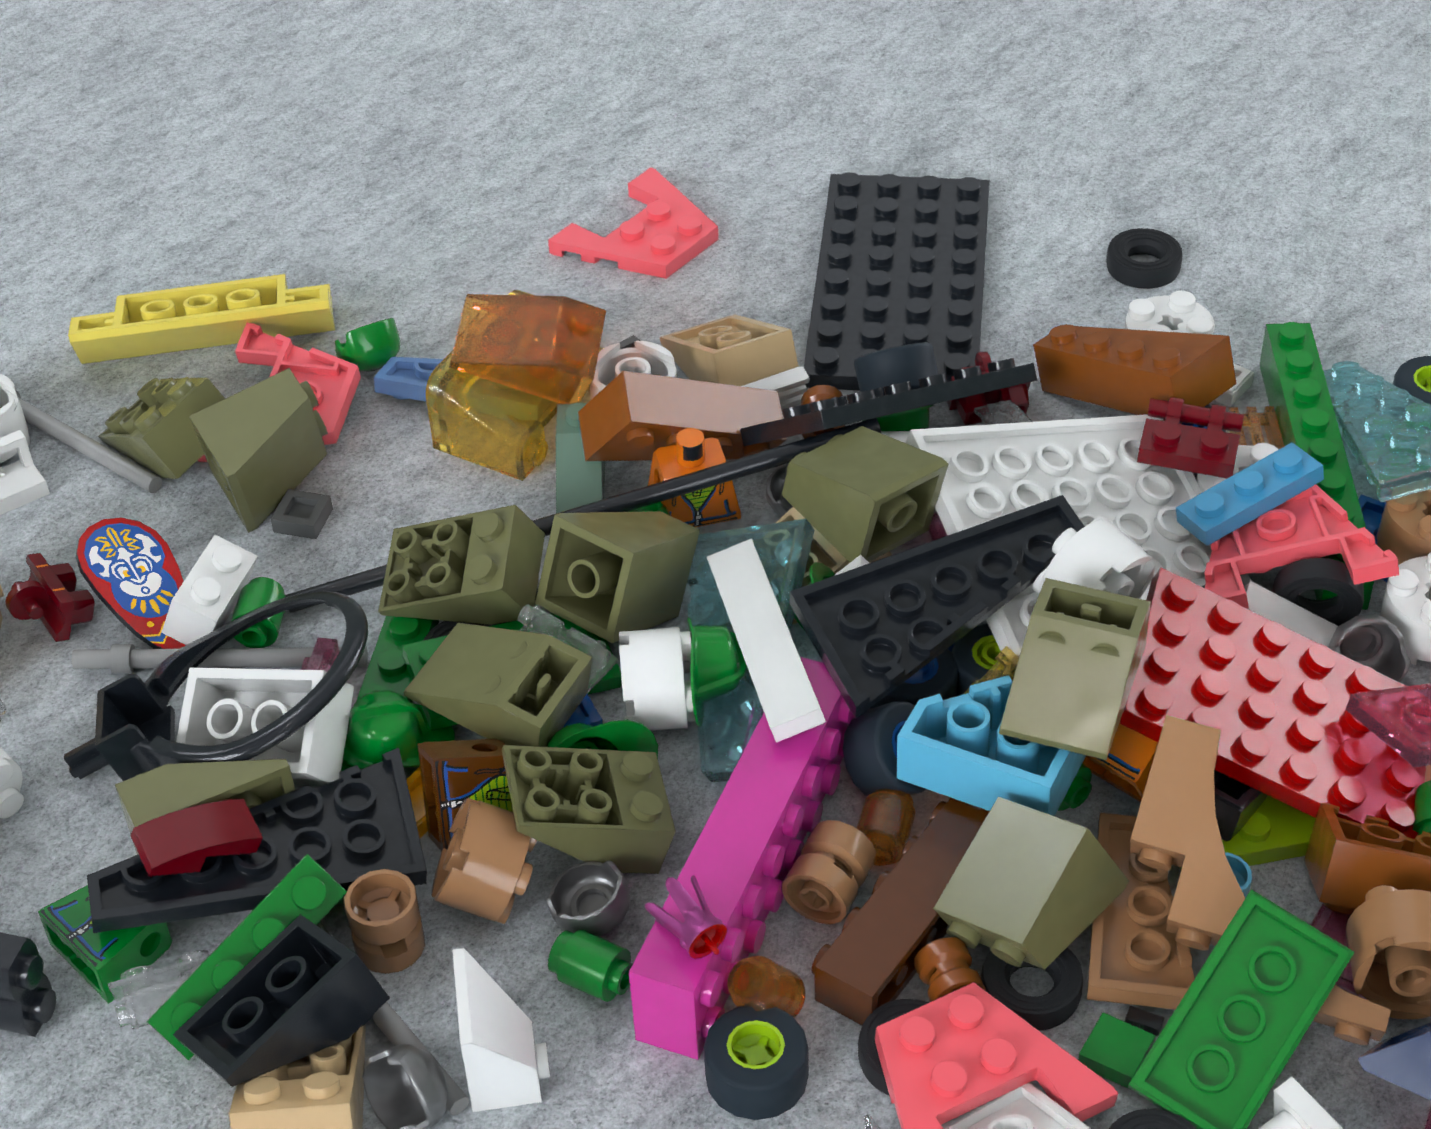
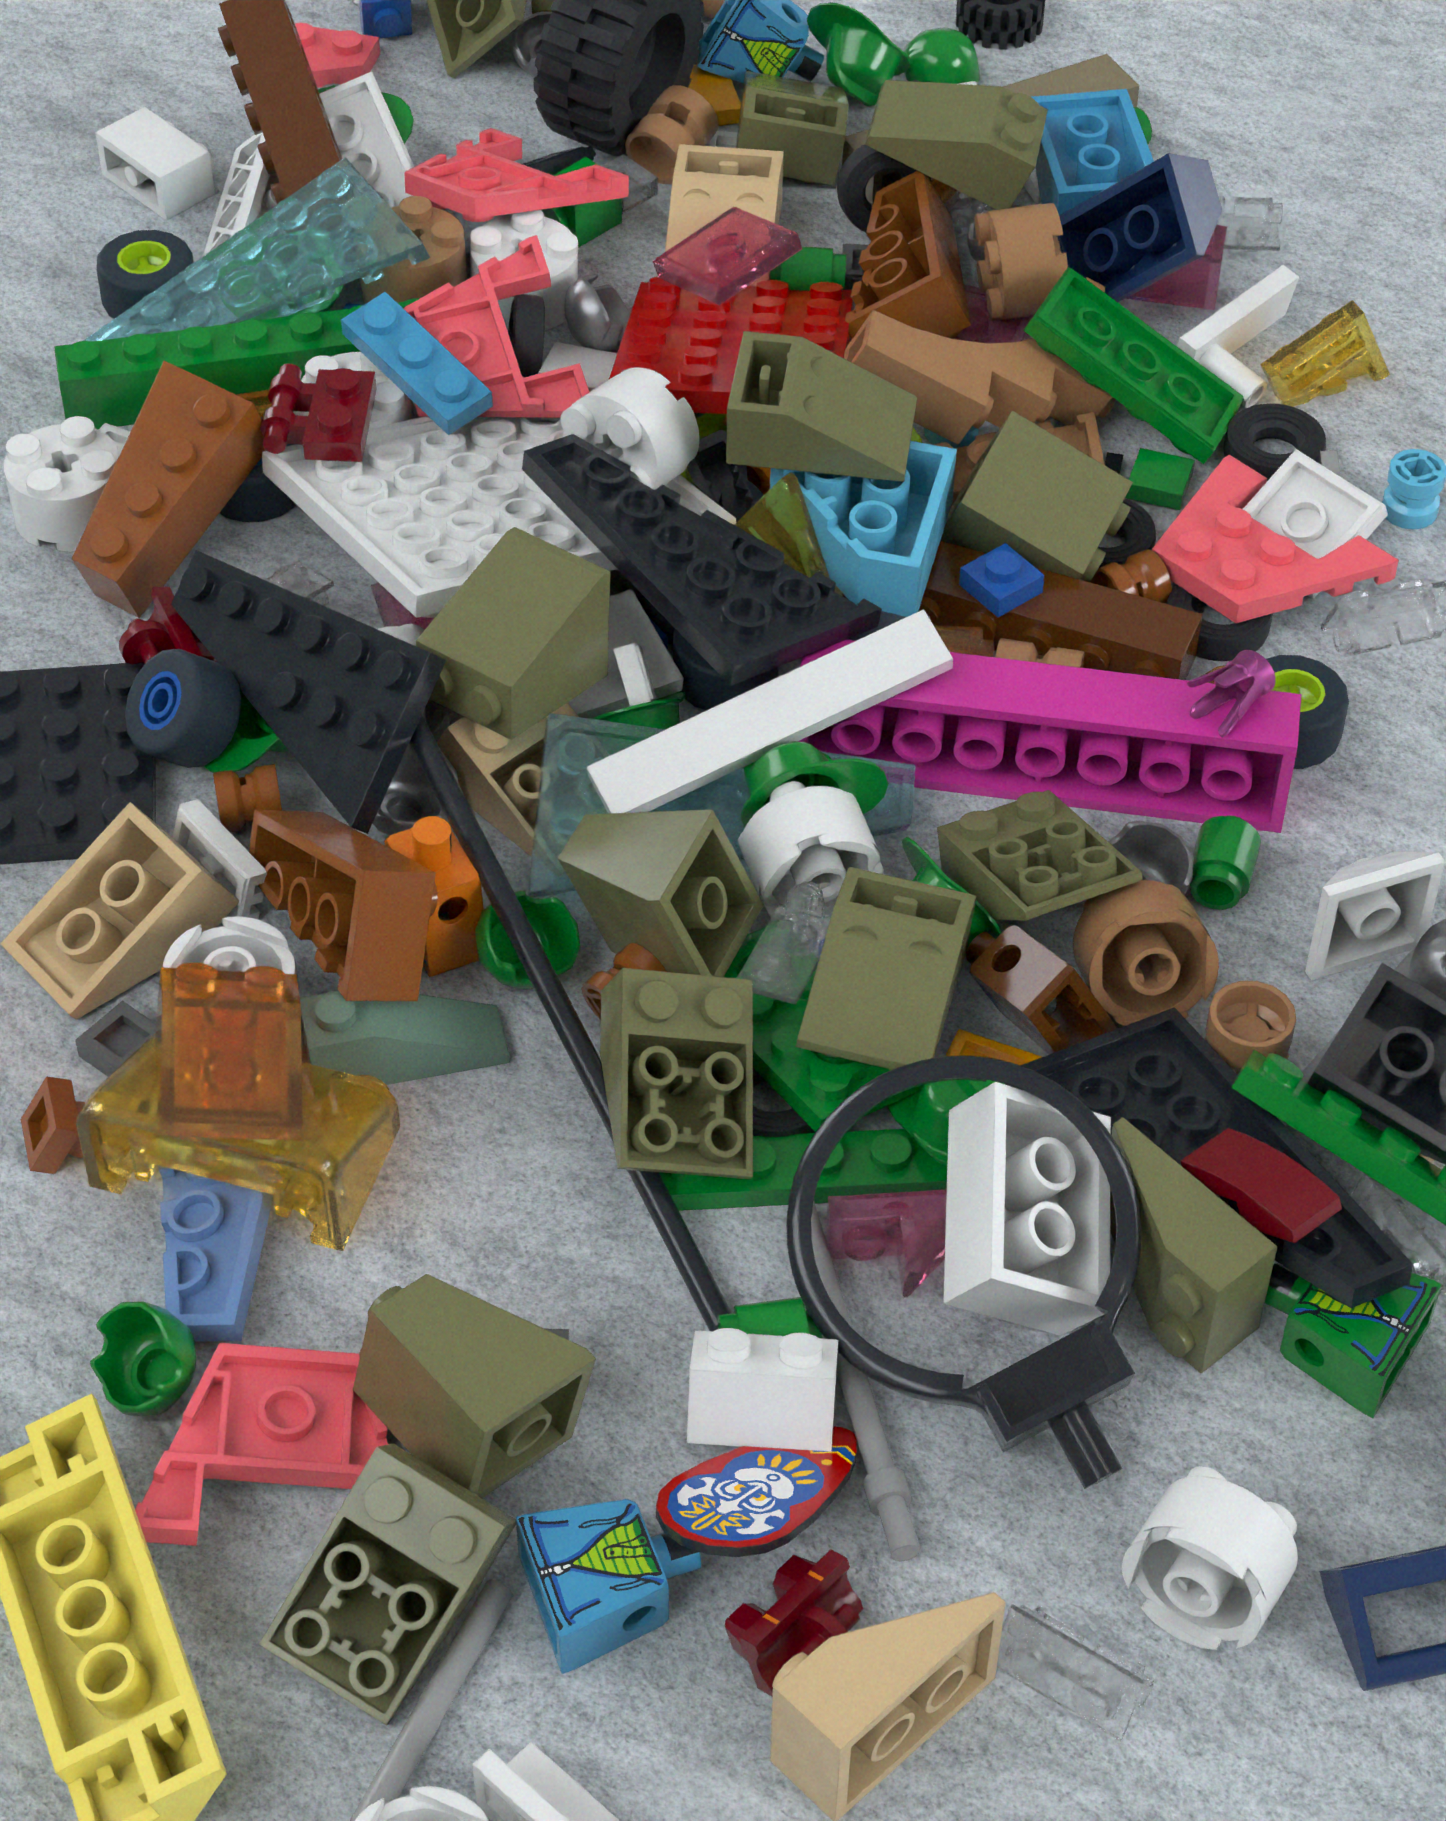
camera: 105 degrees left, 5 degrees up
none -> dark azure torso [516,1499,702,1674]
none -> blue plate [959,543,1045,617]

